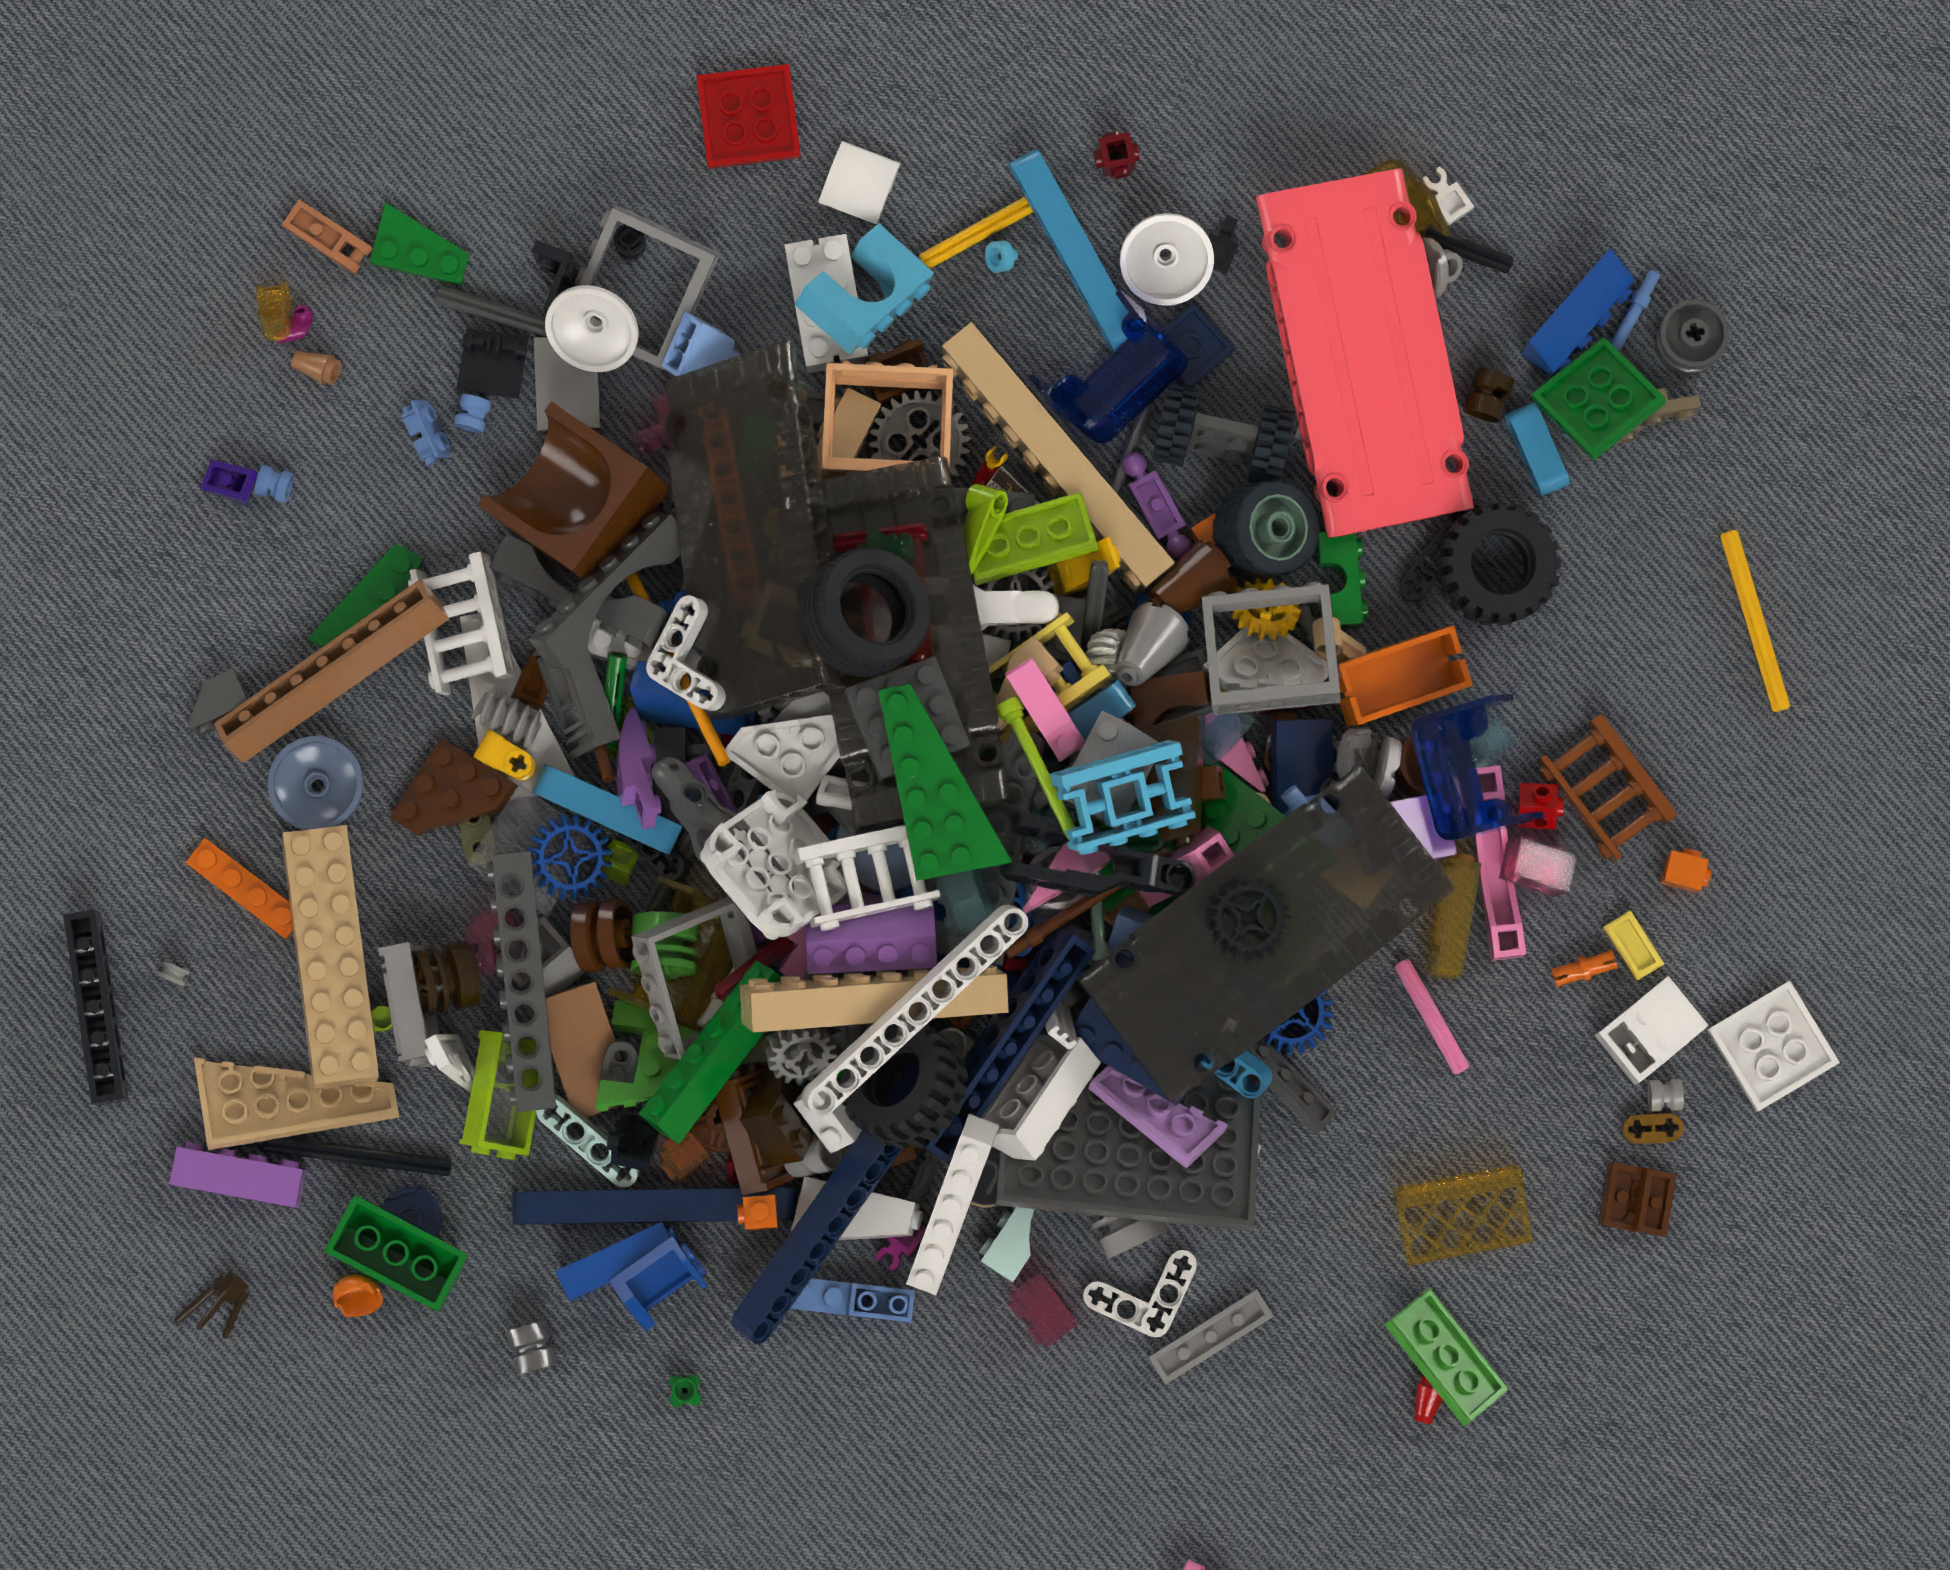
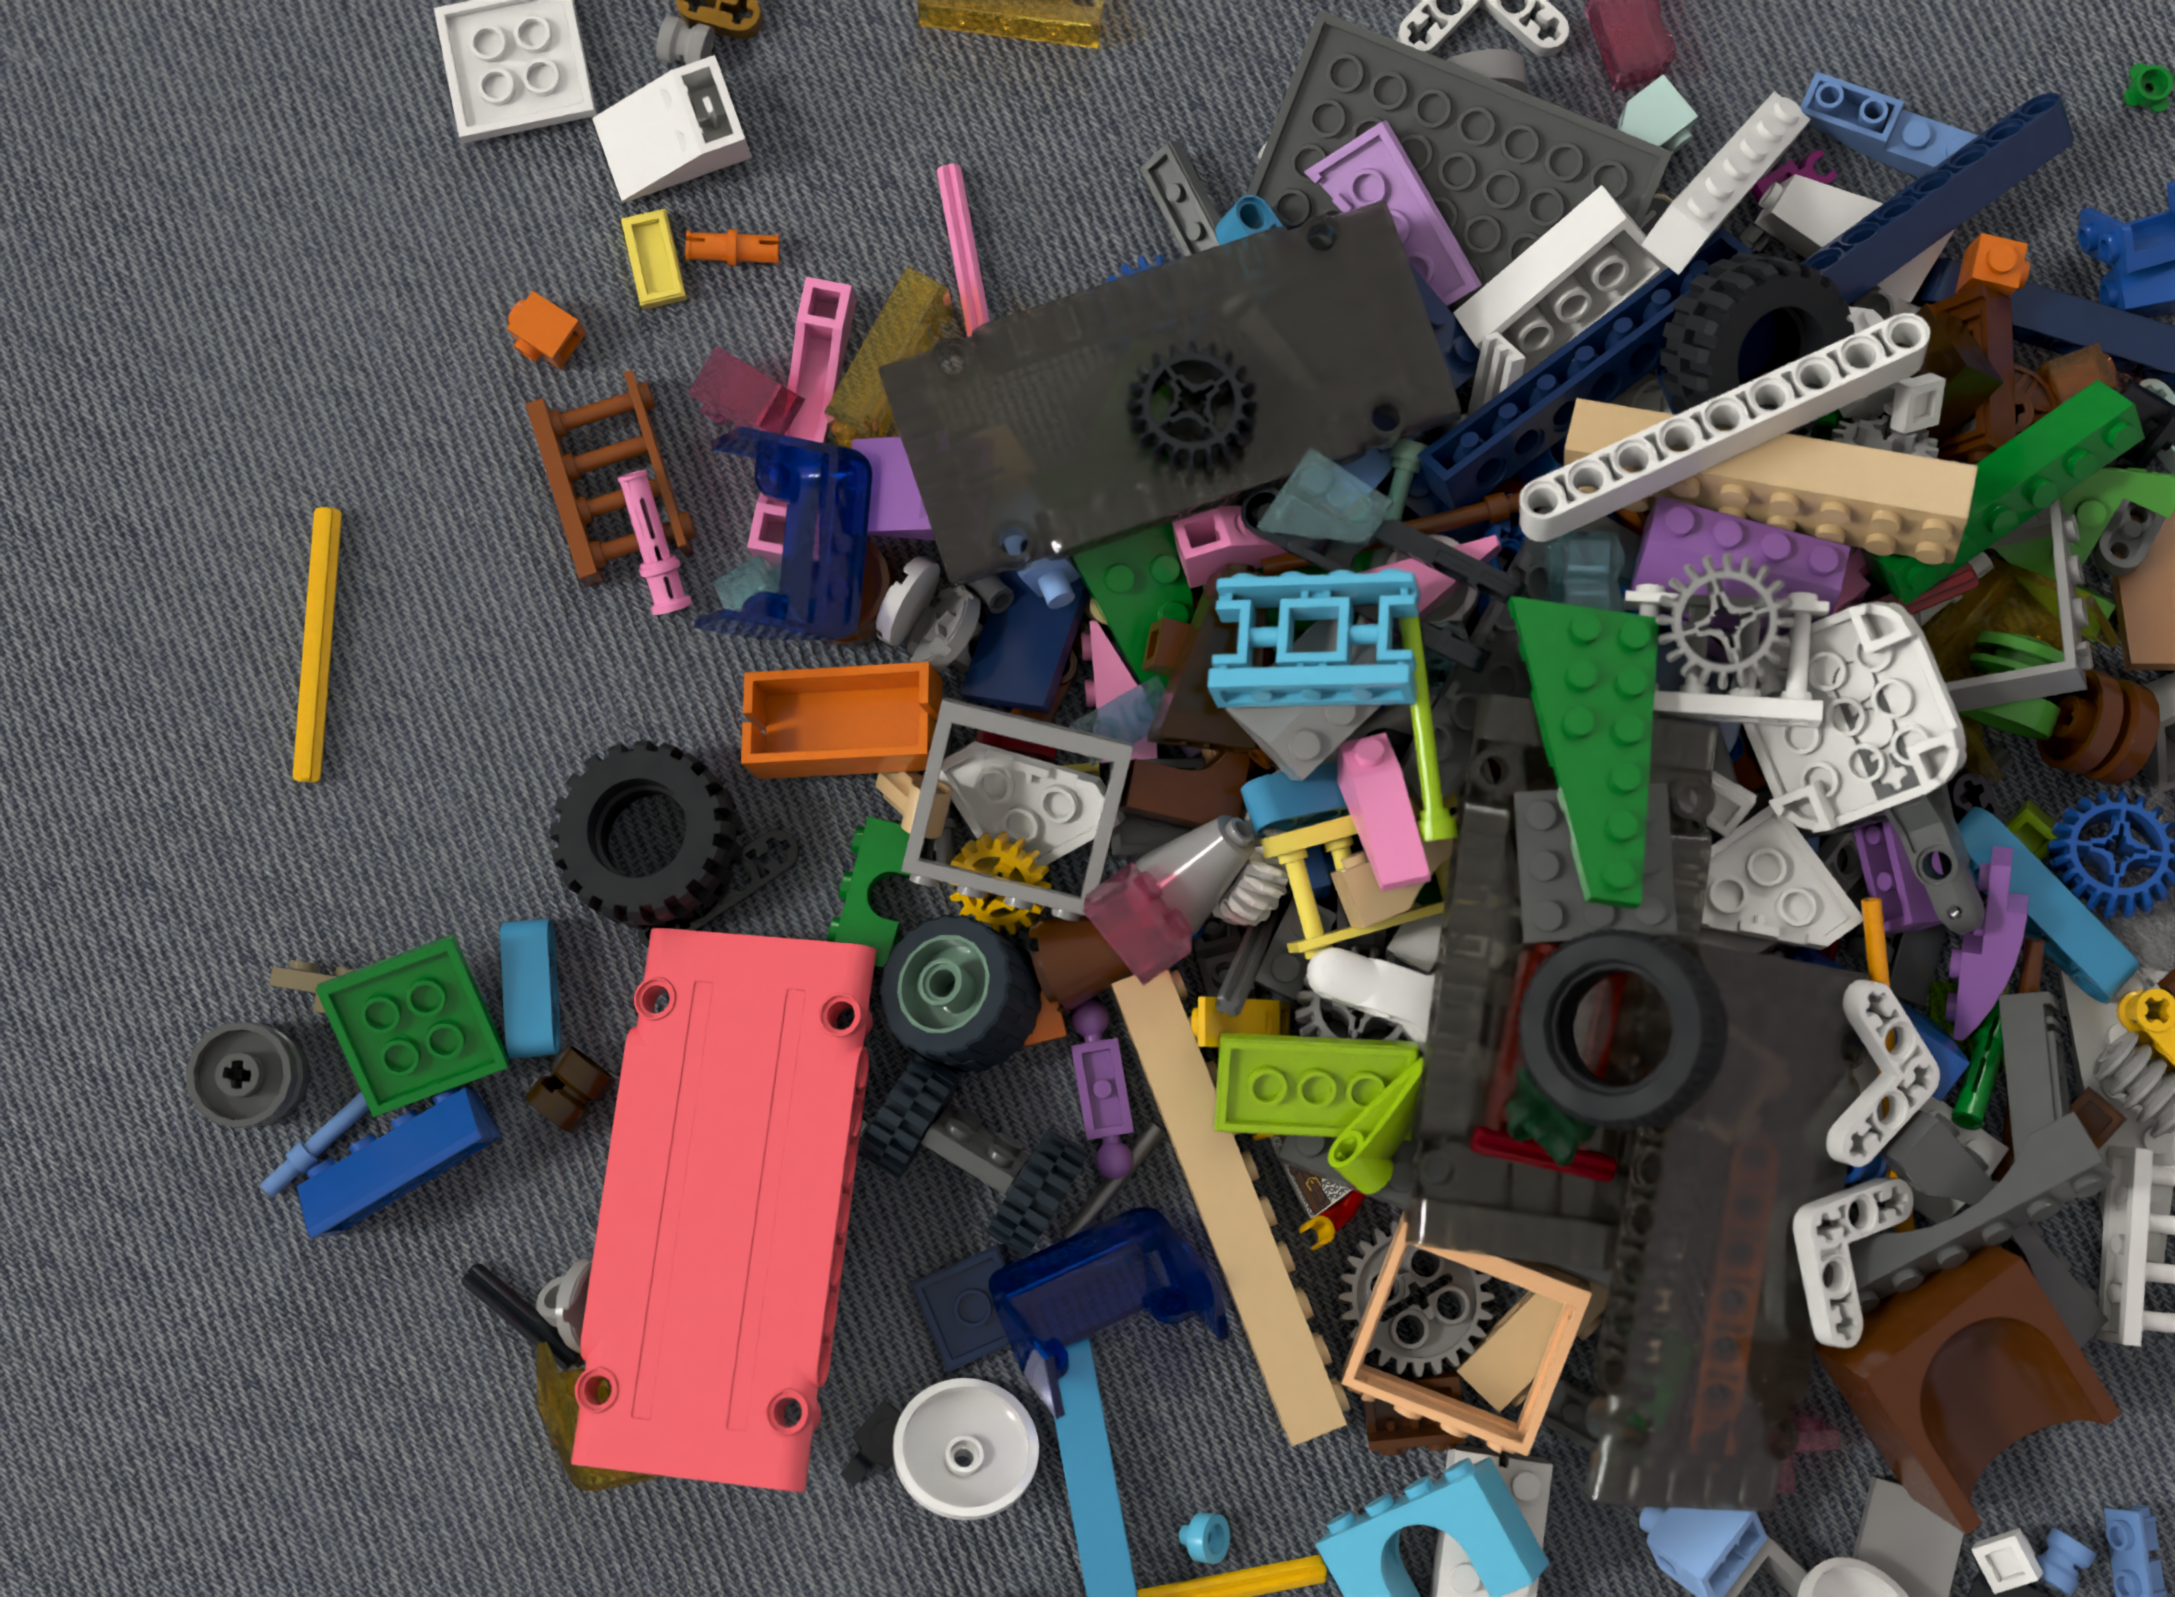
camera: 155 degrees left, 0 degrees up
white plate [1422,167,1474,227] -> none
red brick [1517,783,1564,829] -> none
none -> bright pink pin [617,469,692,615]
none -> clear pink brick [1083,862,1193,985]
none -> clear light blue wing [1257,447,1394,545]
none -> light grey gear [1656,553,1795,689]
none -> white beam [1793,1178,1914,1348]
none -> white tile [1883,373,1946,434]
none -> white tile [1971,1528,2043,1594]

